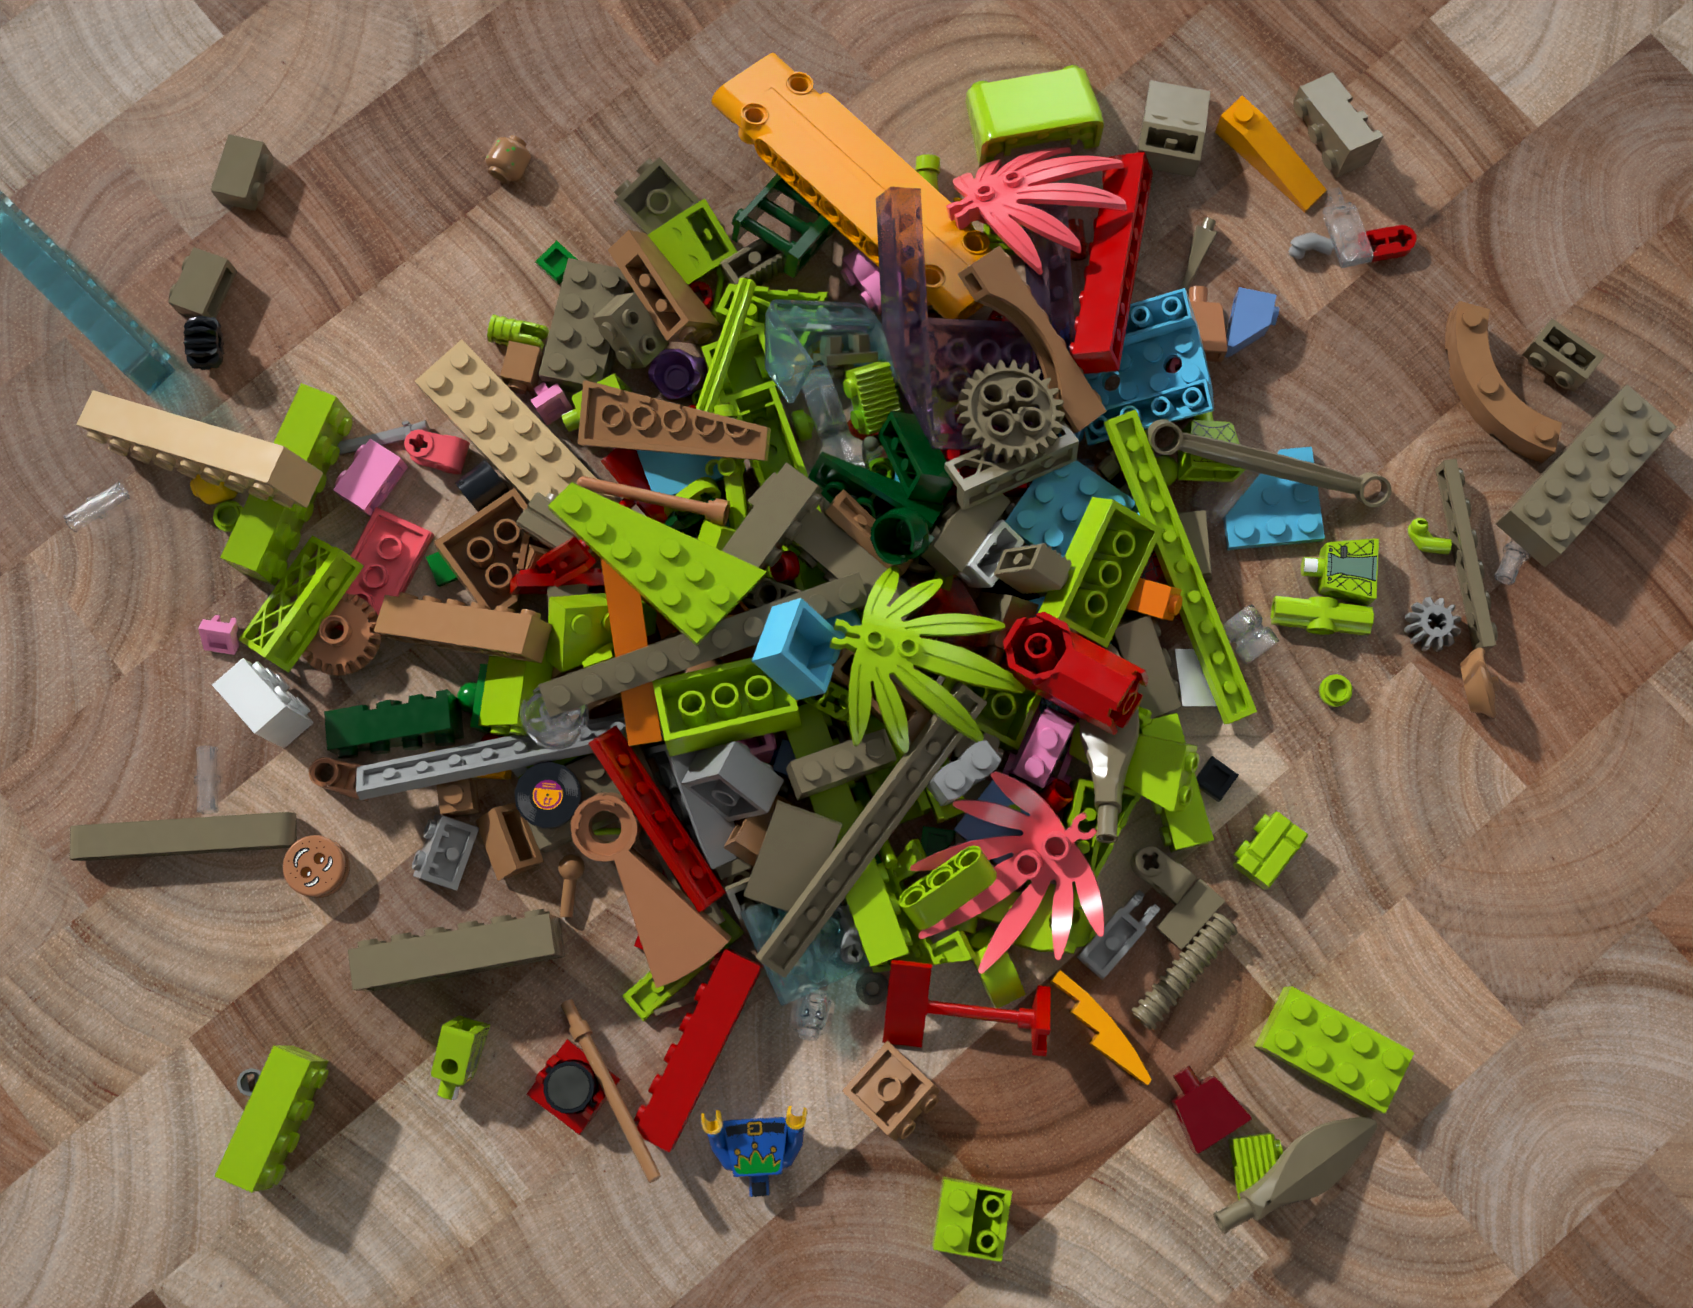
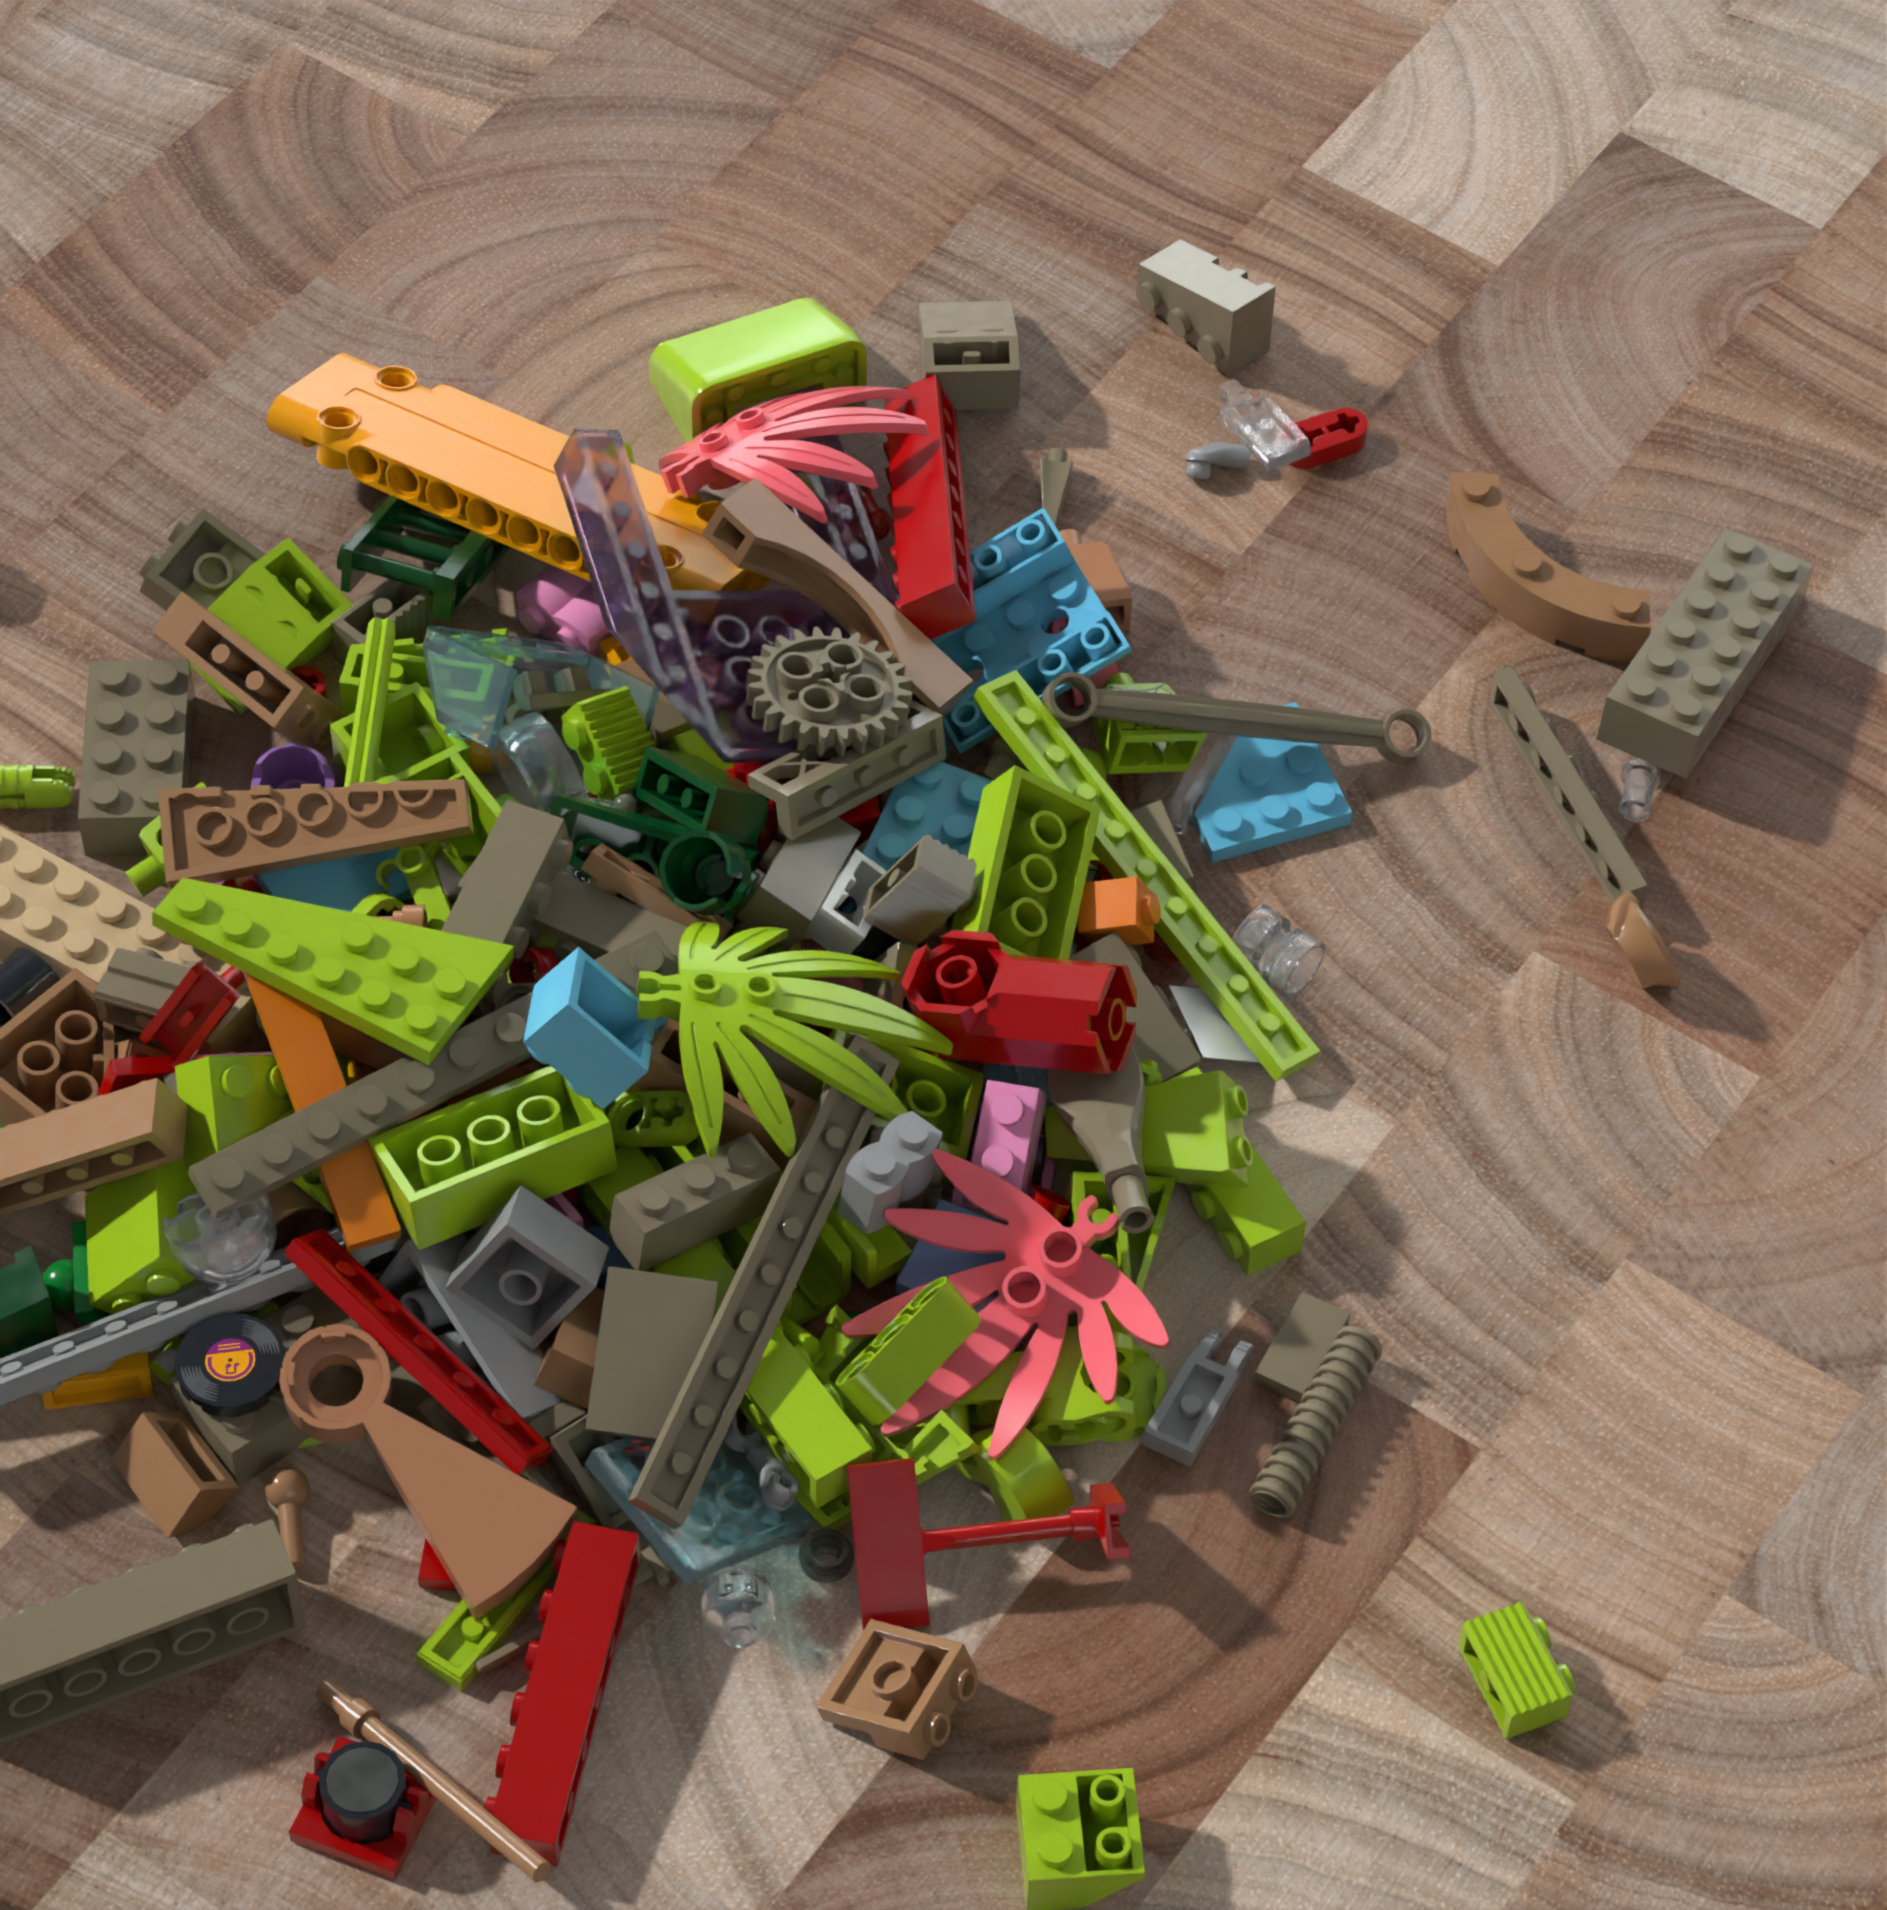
camera: 20 degrees left, 25 degrees down
light grey bracket [412,814,479,891] -> none
lime torso [431,1015,490,1100] -> none
medium nougat brick [436,778,481,818] -> none
medium nougat brick [500,341,543,394] -> none
bright pink tile [530,382,573,426] -> none
green tile [535,241,578,285] -> none
dark tan brick [593,292,669,369] -> none
torso [701,1106,808,1197] -> none
lime hinge [711,266,724,321] -> none
light orange slope [1050,970,1152,1085] -> none
dark tan piece [1131,846,1196,905] -> none
dark red torso [1171,1066,1252,1154] -> none
black tile [1196,756,1239,802] -> none
dark tan animal [1213,1117,1377,1234] -> none
light orange slope [1215,95,1327,213] -> none
medium blue slope [1225,287,1279,357] -> none
lime brick [1233,811,1308,890] -> none
lime brick [1254,986,1415,1114] -> none
lime piece [1270,596,1374,636] -> none
torso [1301,538,1379,606] -> none
lime plate [1319,674,1352,707] -> none
light grey gear [1404,597,1462,652] -> none
lime arm [1408,518,1452,555] -> none
dark tan brick [1522,318,1605,392] -> none

